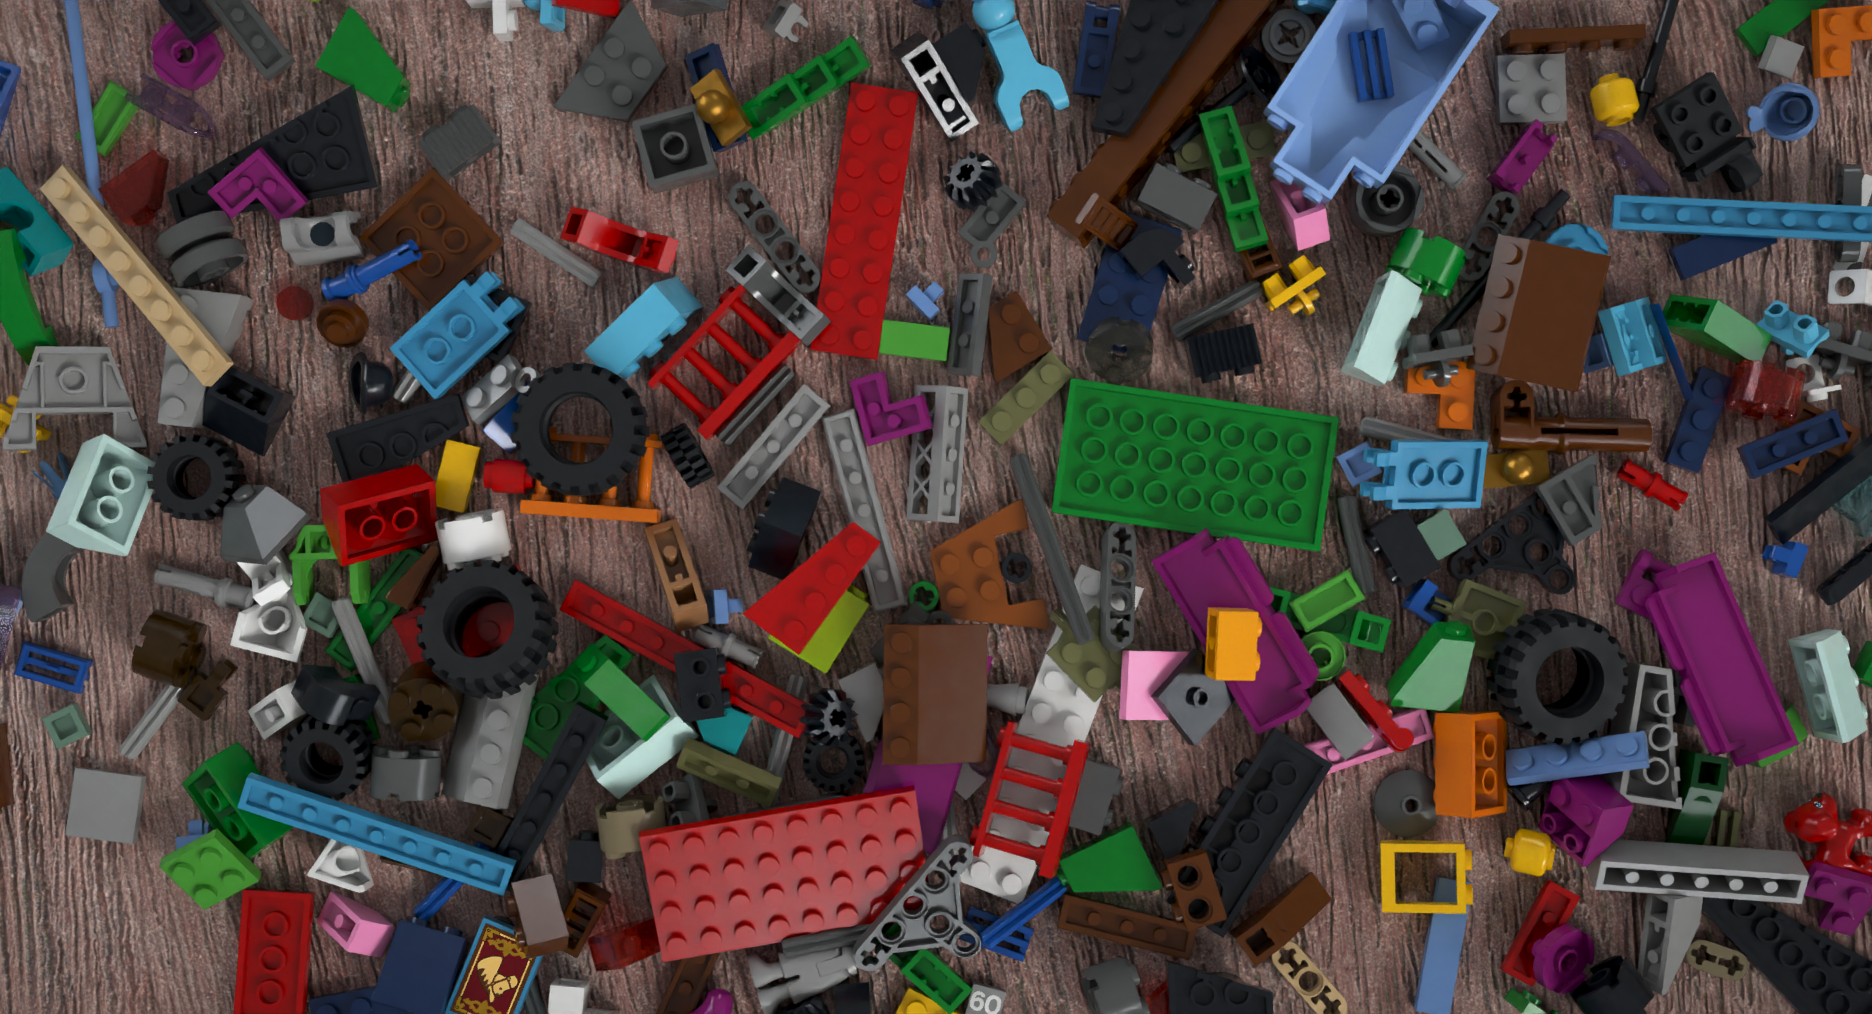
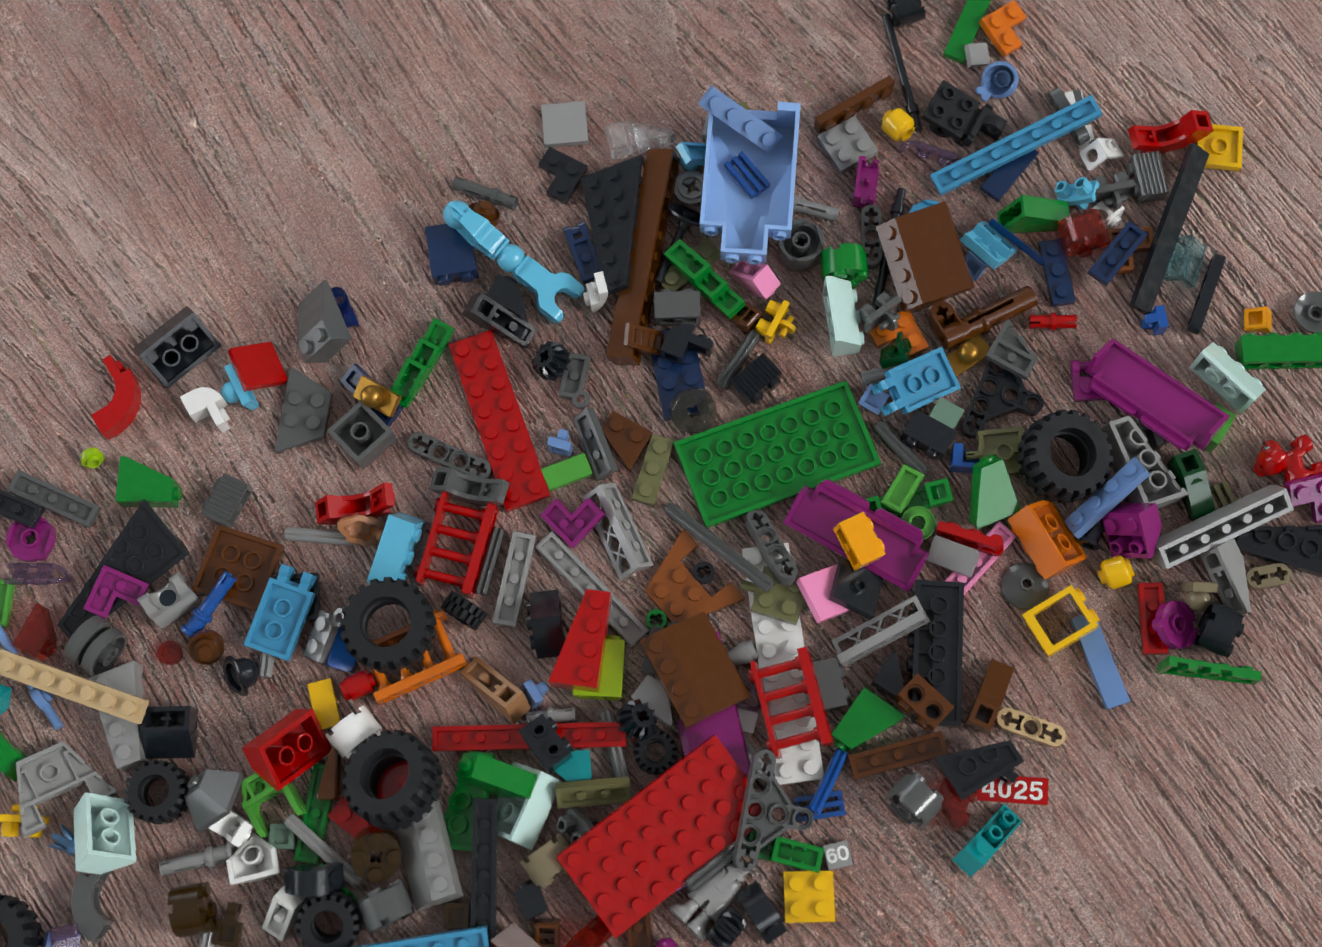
camera: 15 degrees left, 15 degrees down
black wing [326,393,470,483] -> none
light grey tile [762,0,808,42] -> none
none -> nougat arm [337,513,385,546]
none -> white slope [583,271,608,313]
none -> light grey fence [832,595,930,667]
none -> dark green bracket [879,331,912,369]
none -> dark tan tile [1180,582,1218,612]

